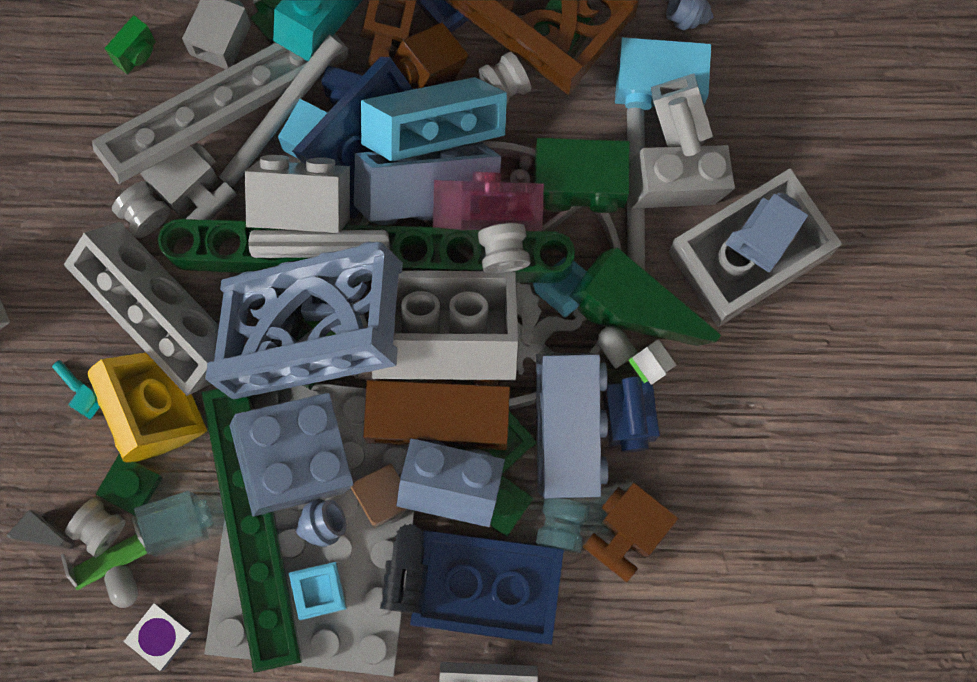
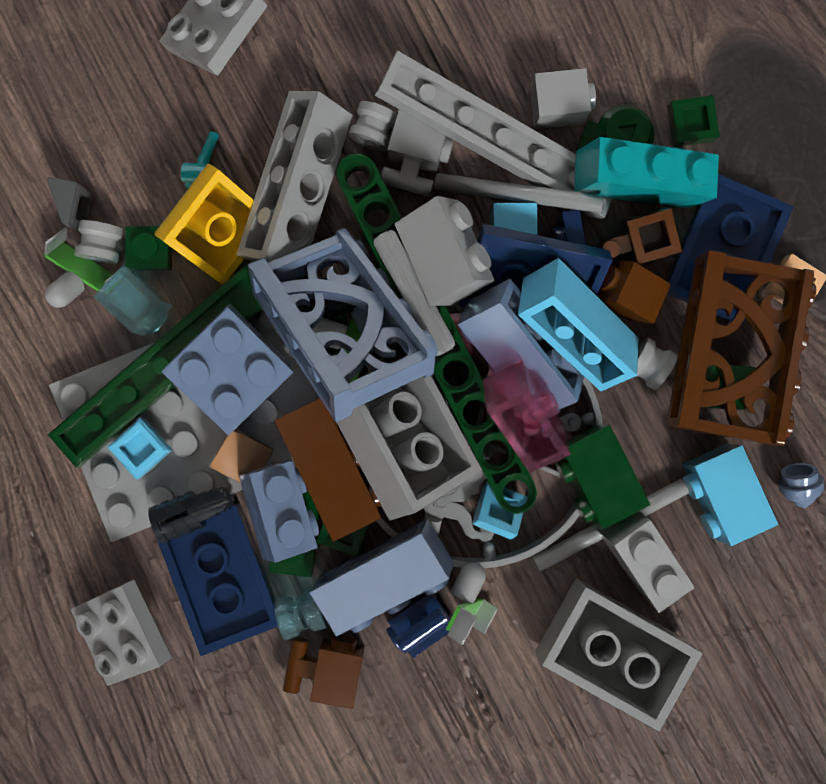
camera: 60 degrees right, 10 degrees up
green plate [105,15,156,75] -> none
tile [123,603,193,671] -> none
sand blue plate [296,499,347,547] -> none
light grey wheel [478,223,531,273] -> none
dark green slope [569,247,721,346] -> none
light grey brick [651,73,713,156] -> none
sand blue window [725,193,808,273] -> none

